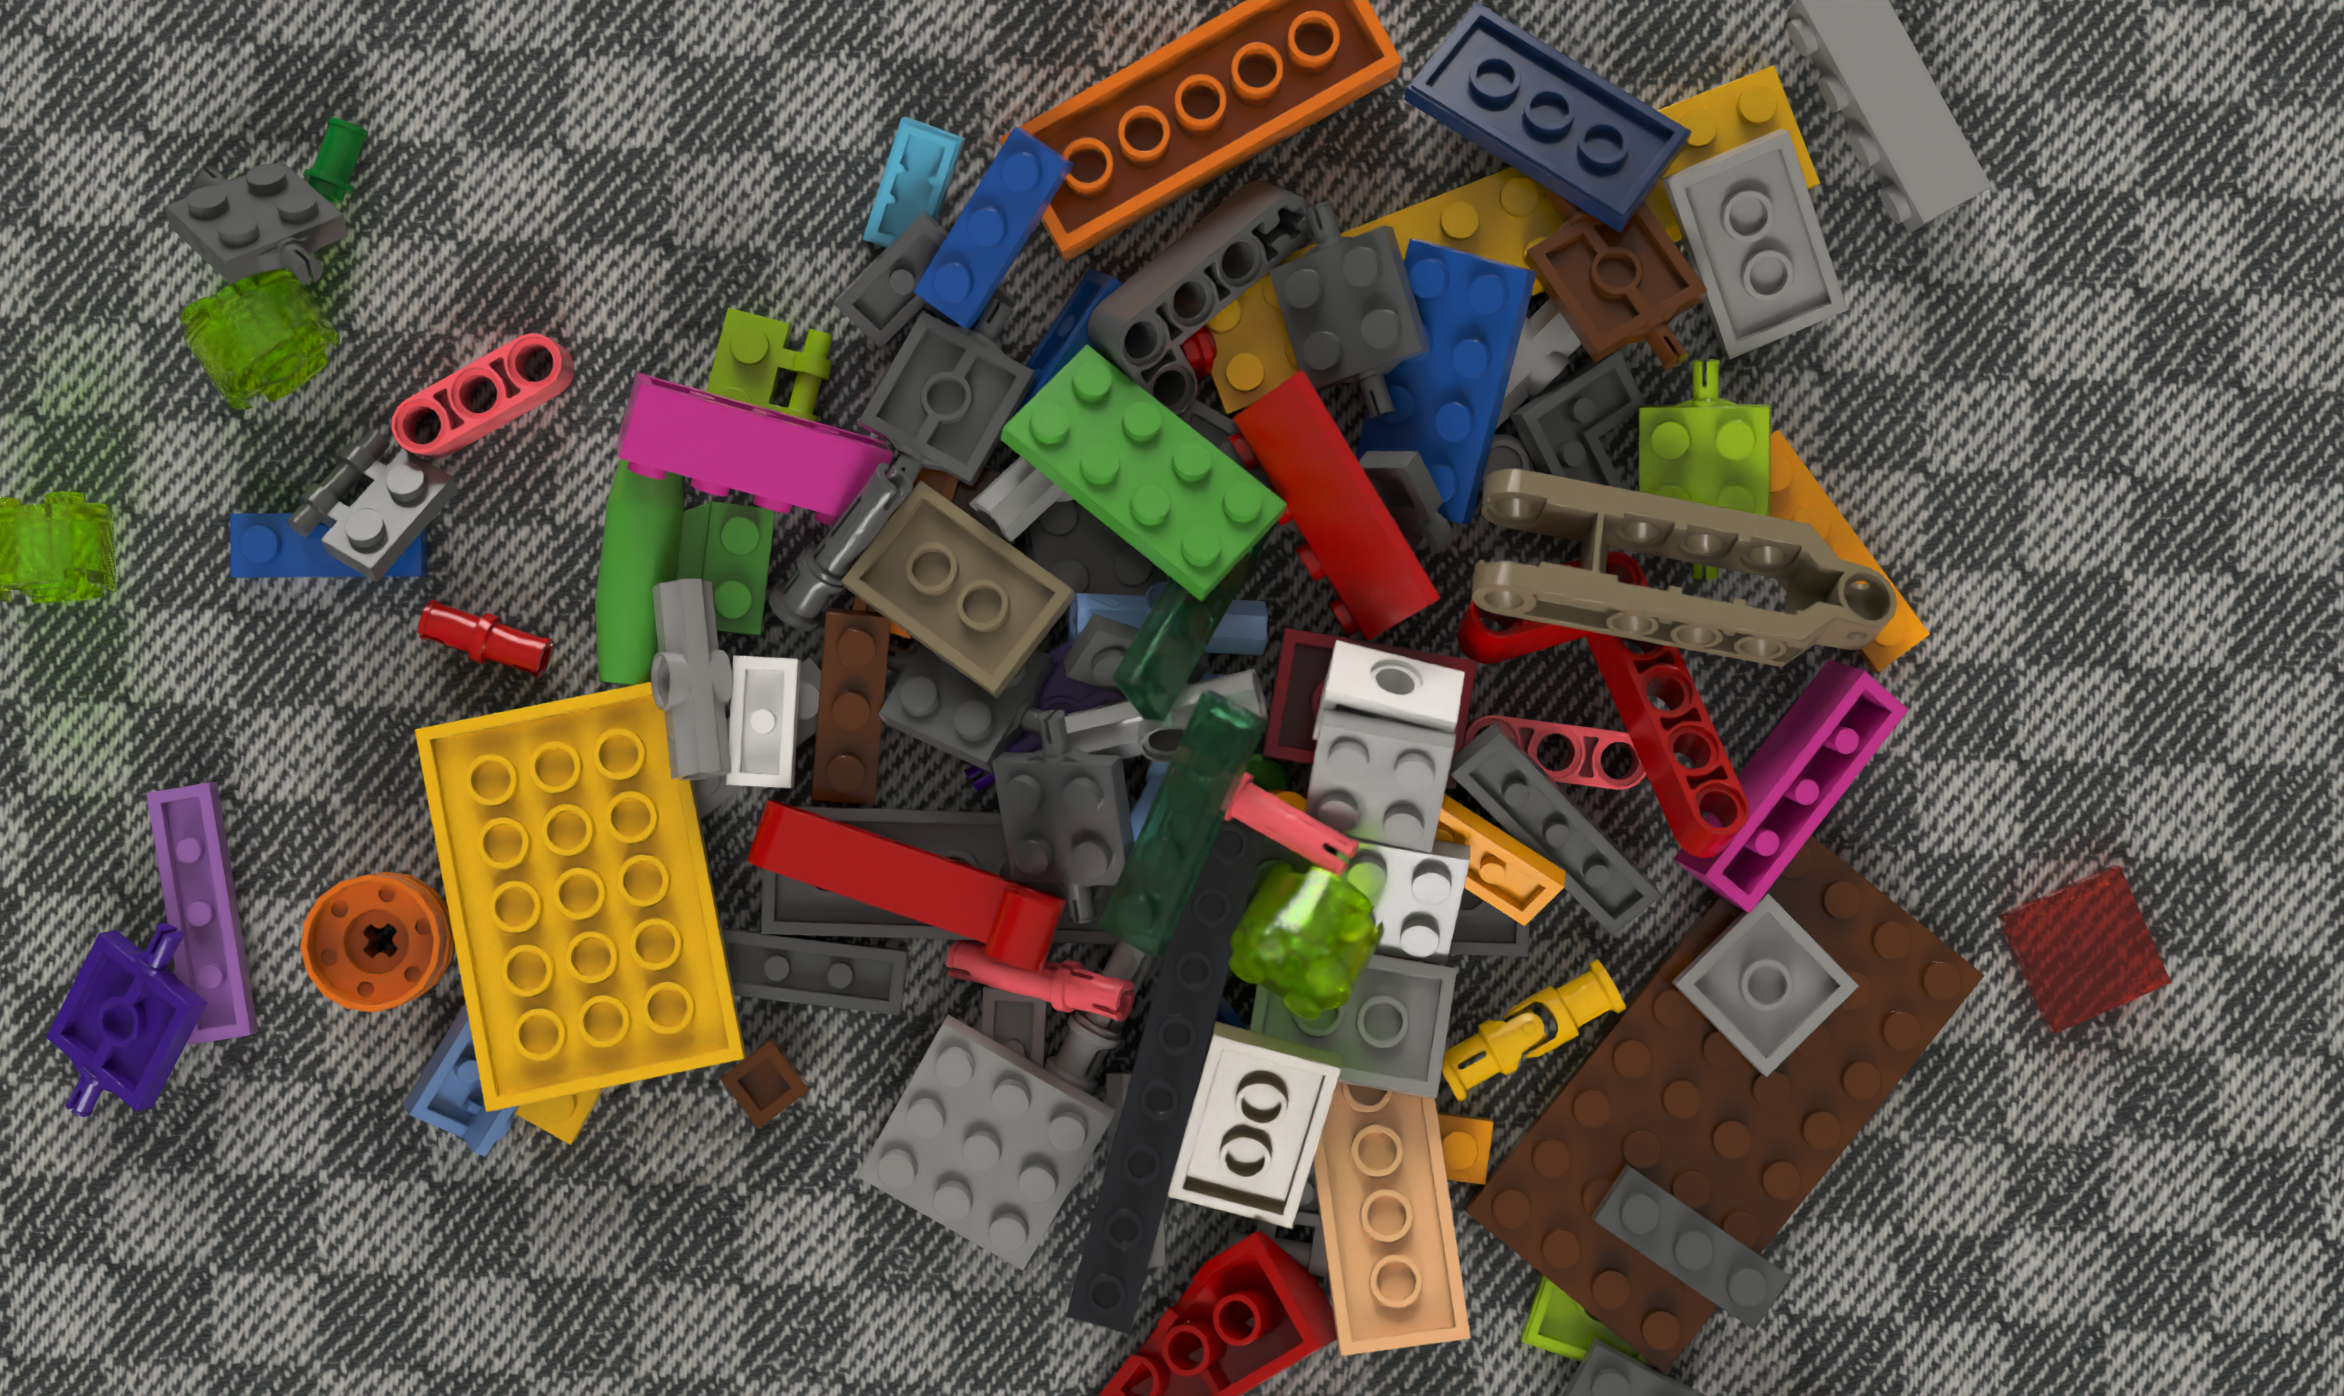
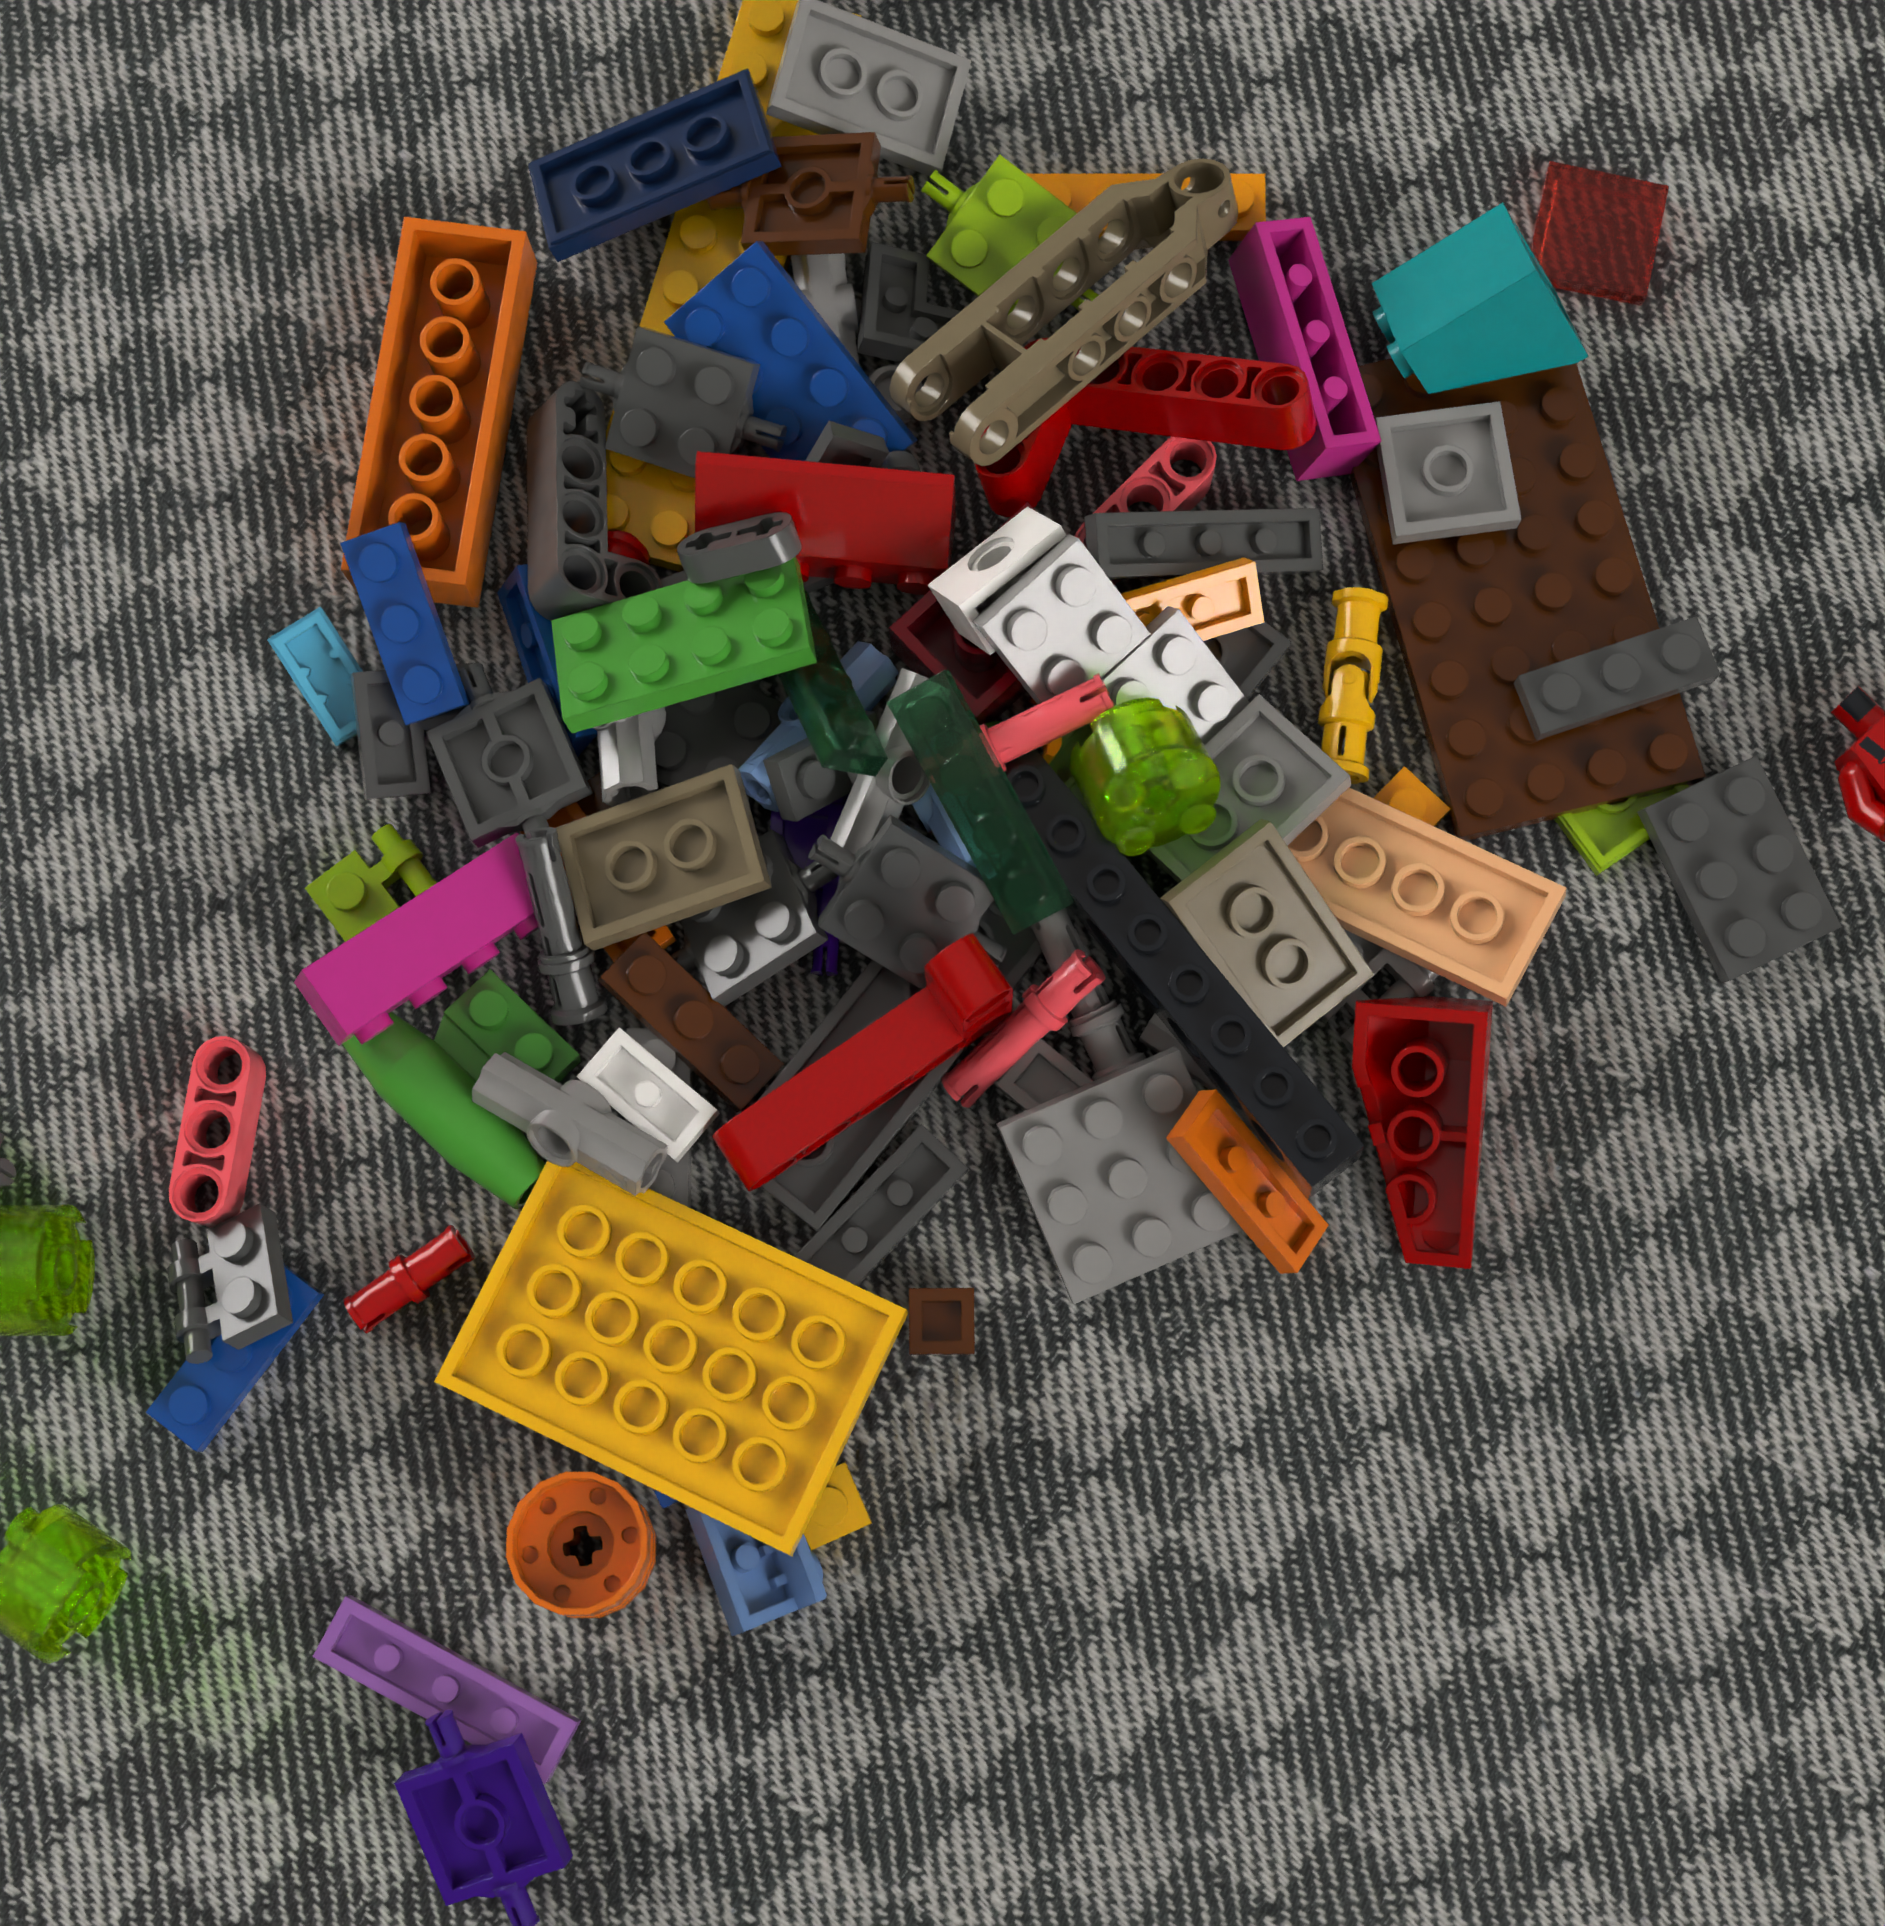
camera: 50 degrees left, 10 degrees down
none -> dark grey beam [677,512,802,584]
none -> orange plate [1166,1089,1329,1274]
none -> teal slope [1372,202,1588,394]

